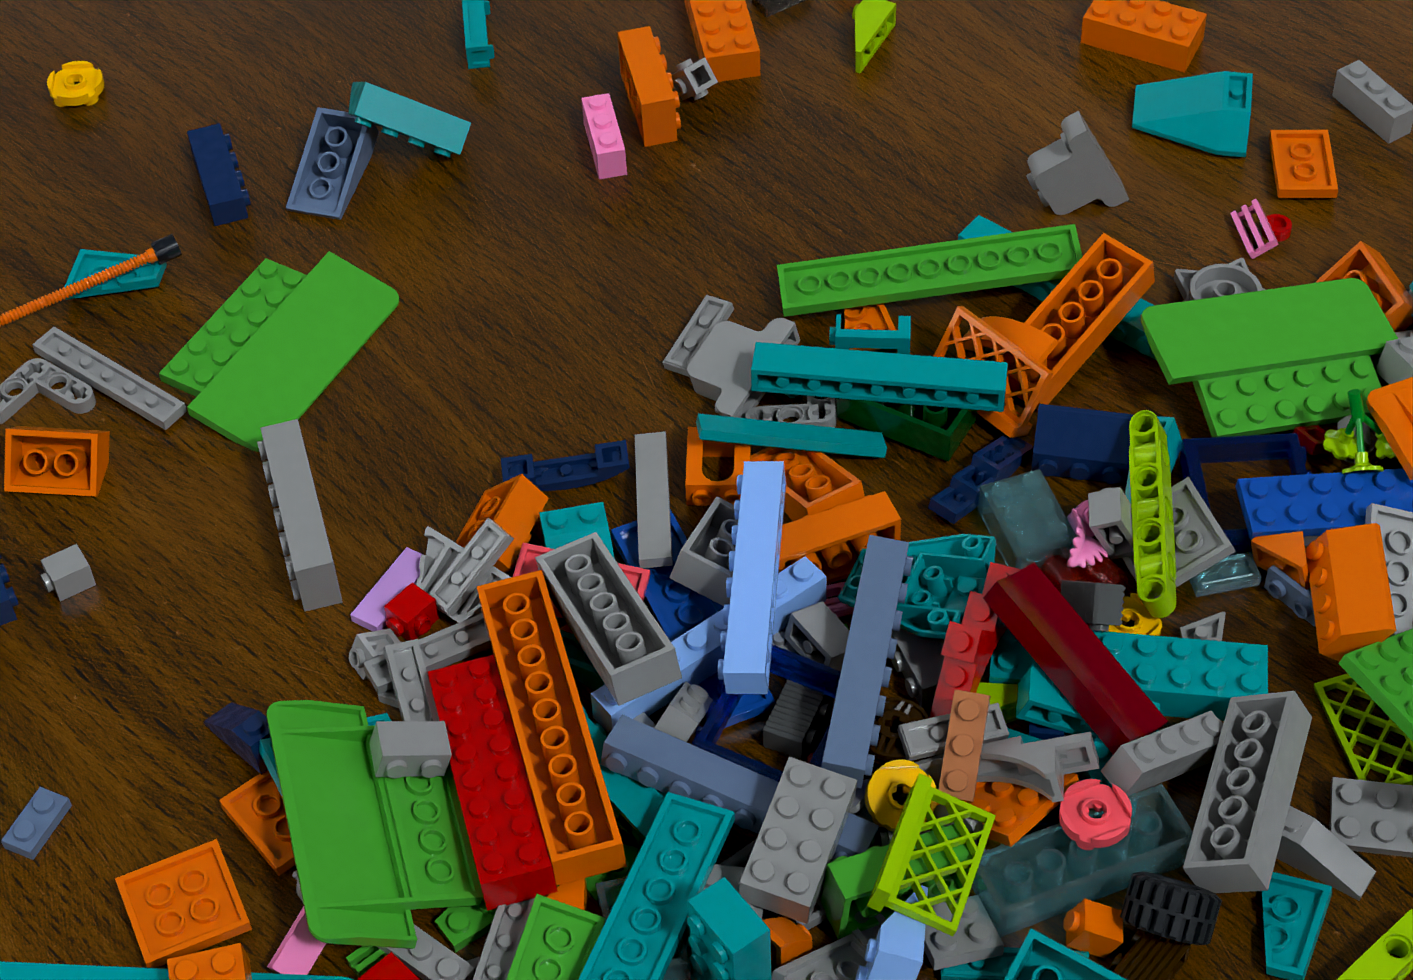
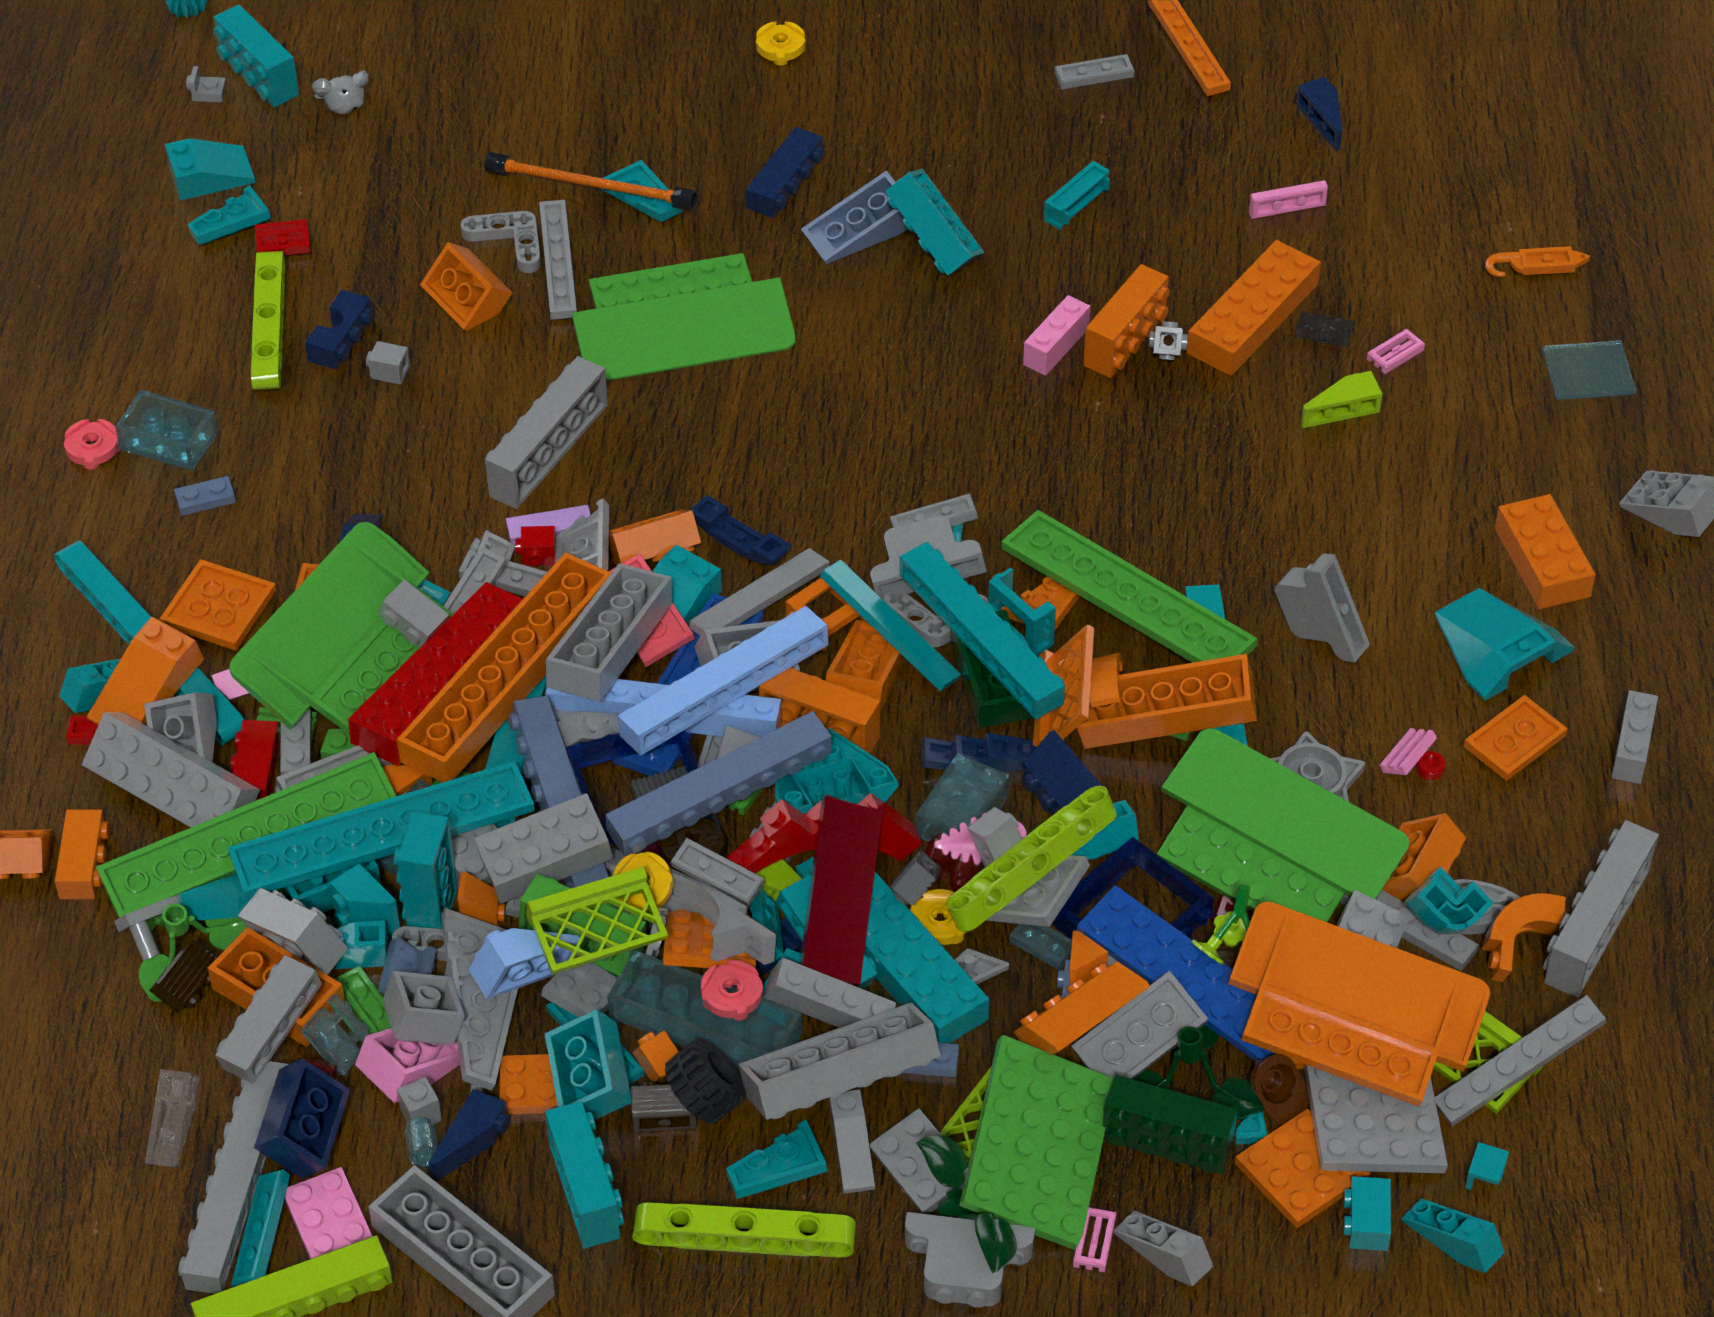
camera: 45 degrees right, 0 degrees up
light grey tile [428,517,514,616] -> none
nougat plate [938,690,991,802] -> none

